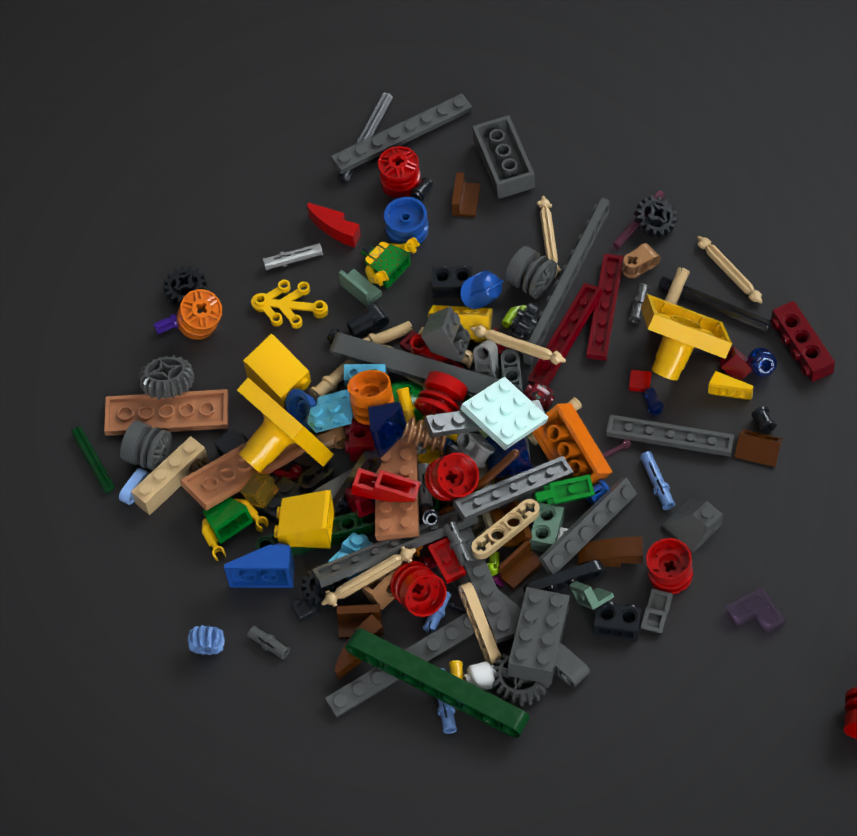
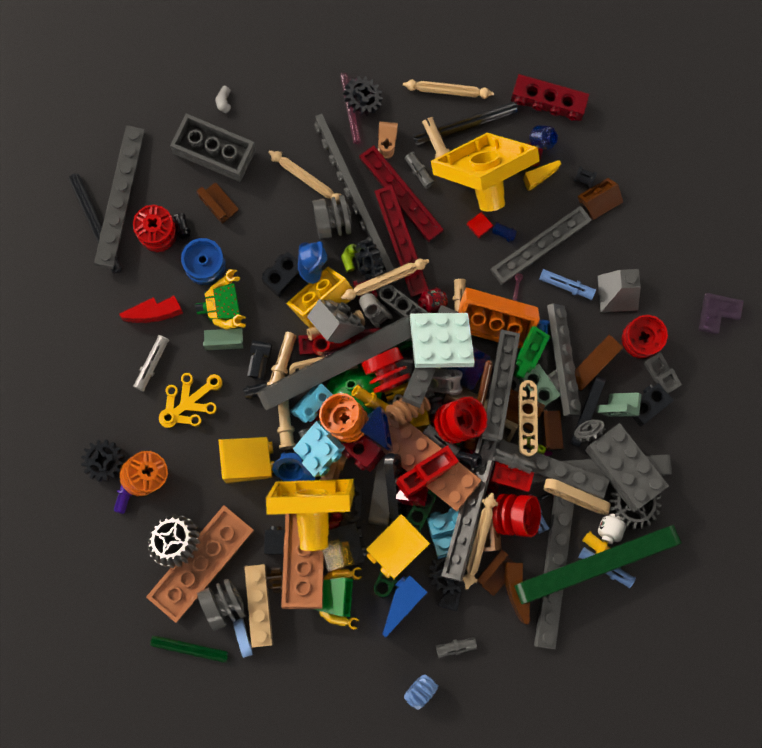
camera: 60 degrees left, 20 degrees up
none -> light grey arm [215,86,231,113]
none -> dark grey gear [574,420,606,442]

